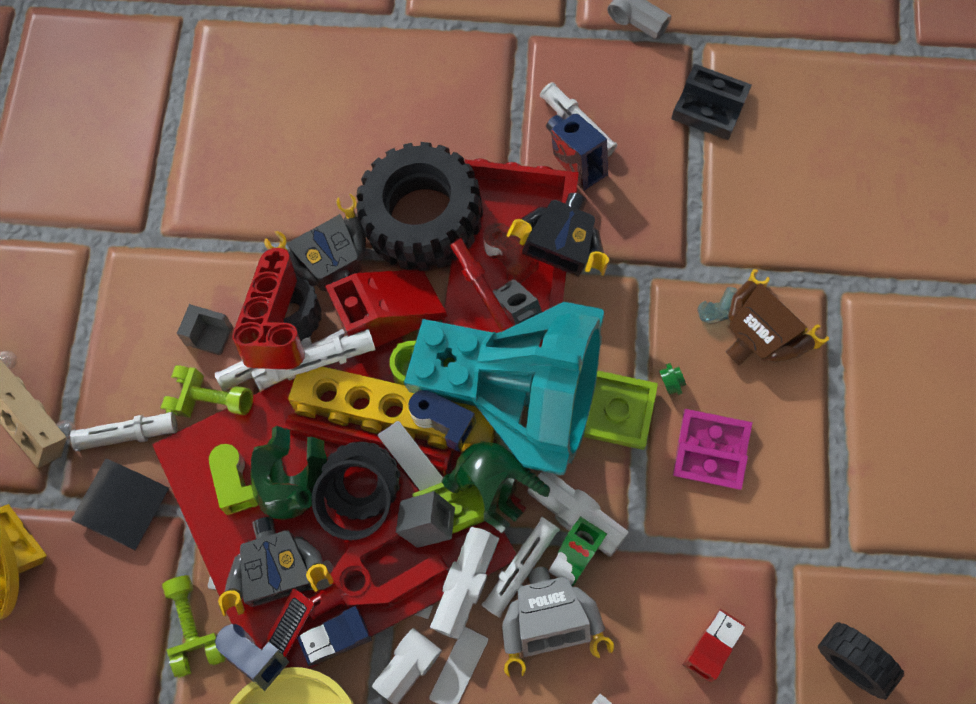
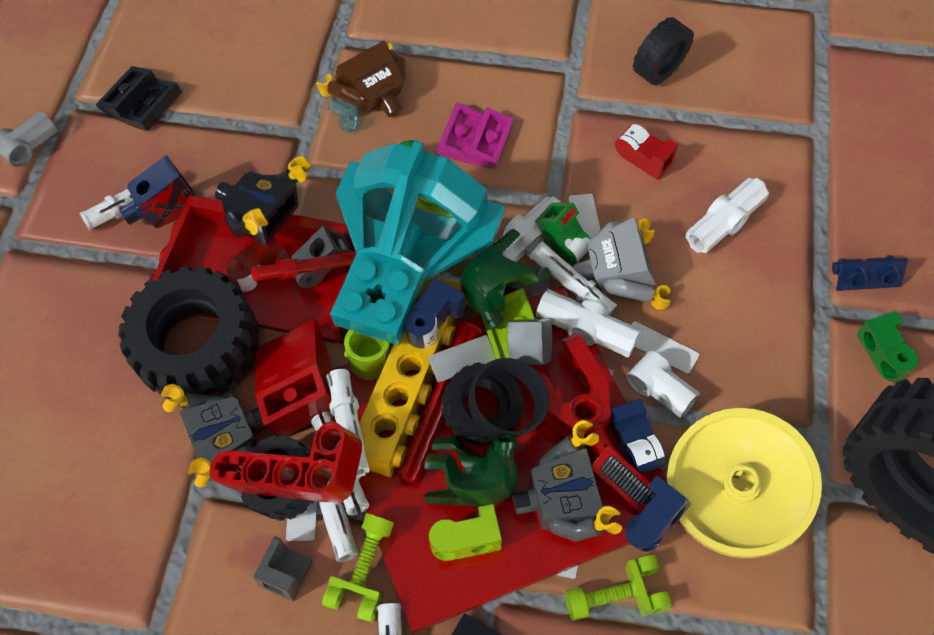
camera: 85 degrees left, 10 degrees down
none -> white sticker [569,193,601,238]

